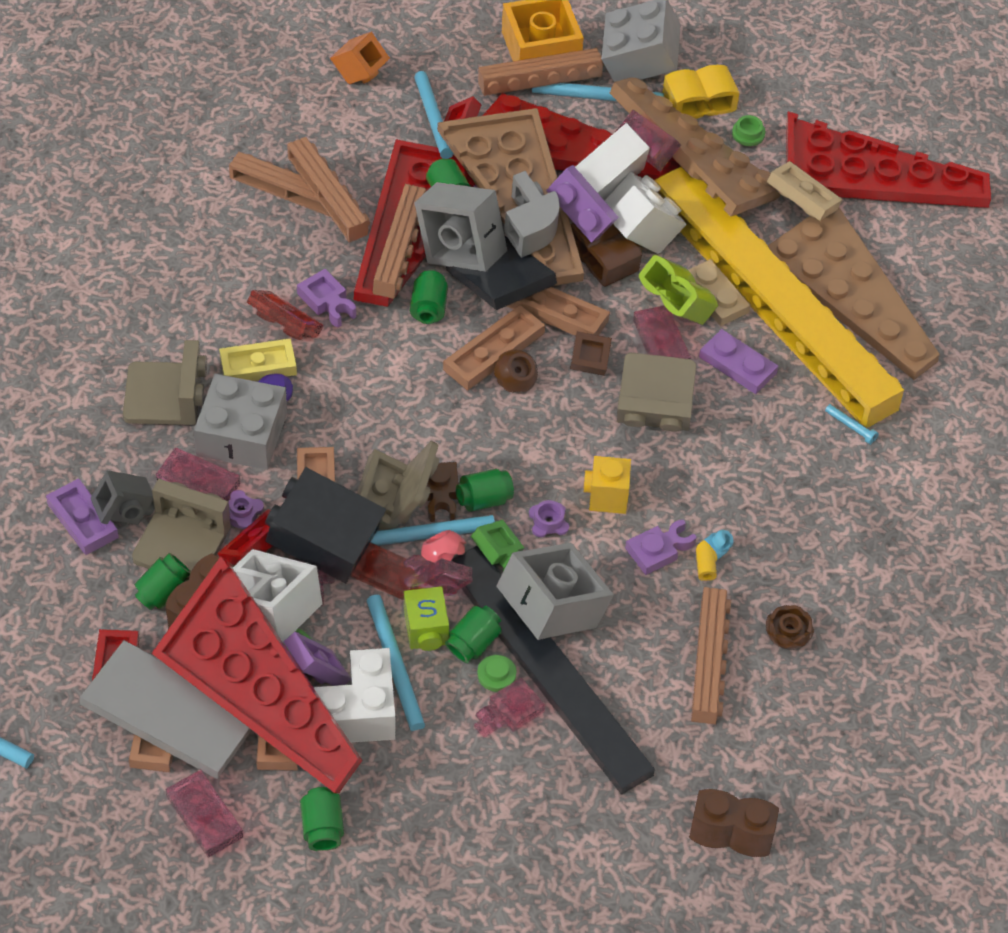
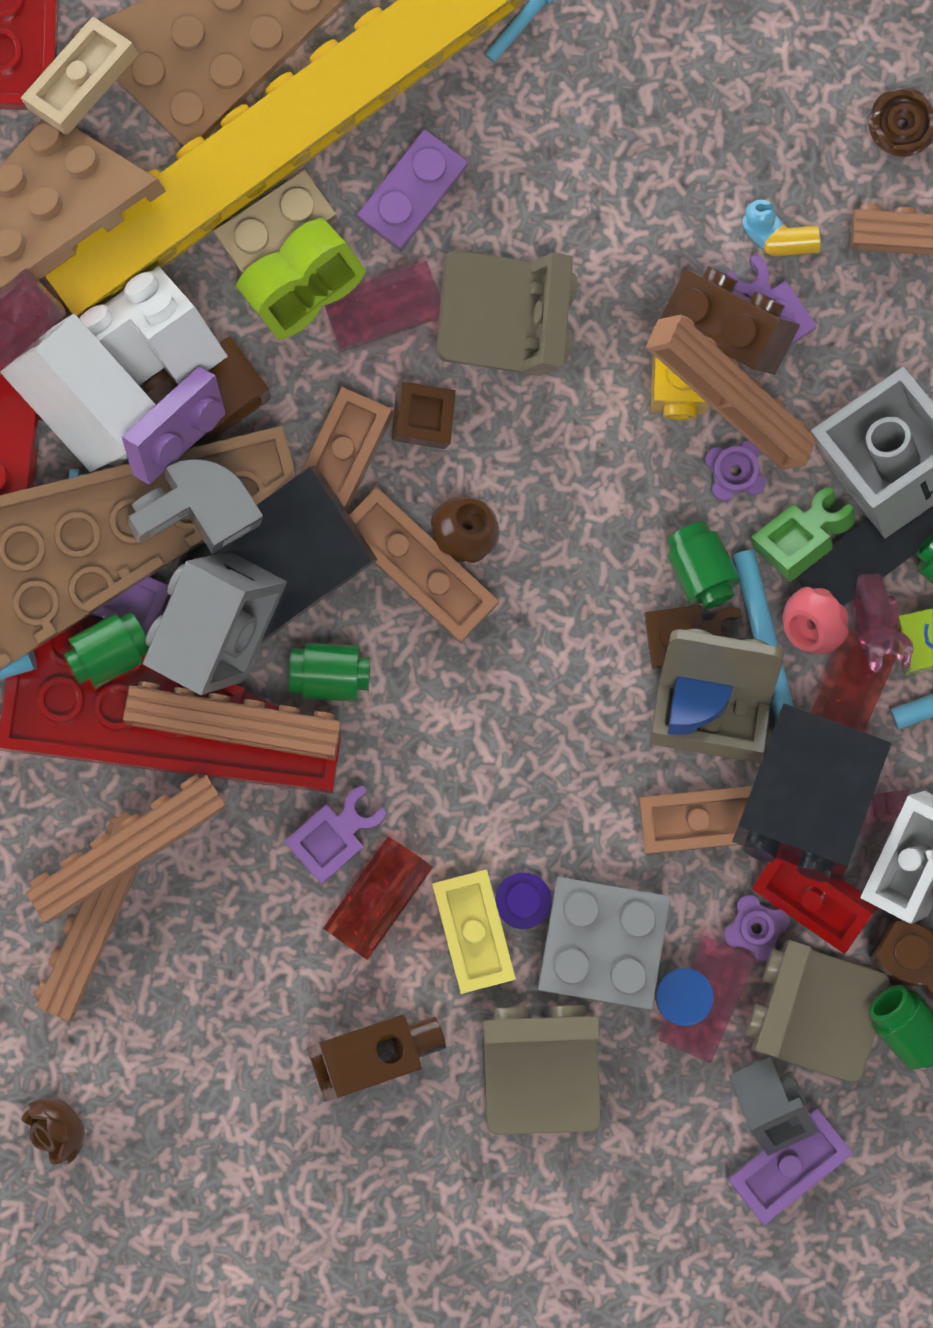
camera: 90 degrees left, 30 degrees up
none -> reddish brown plate [21,1098,85,1165]
none -> reddish brown torso [306,1014,446,1102]
none -> nougat piece [645,314,816,470]
none -> blue tile [655,968,714,1026]
none -> reddish brown brick [660,266,800,375]
none -> blue tile [667,676,733,735]

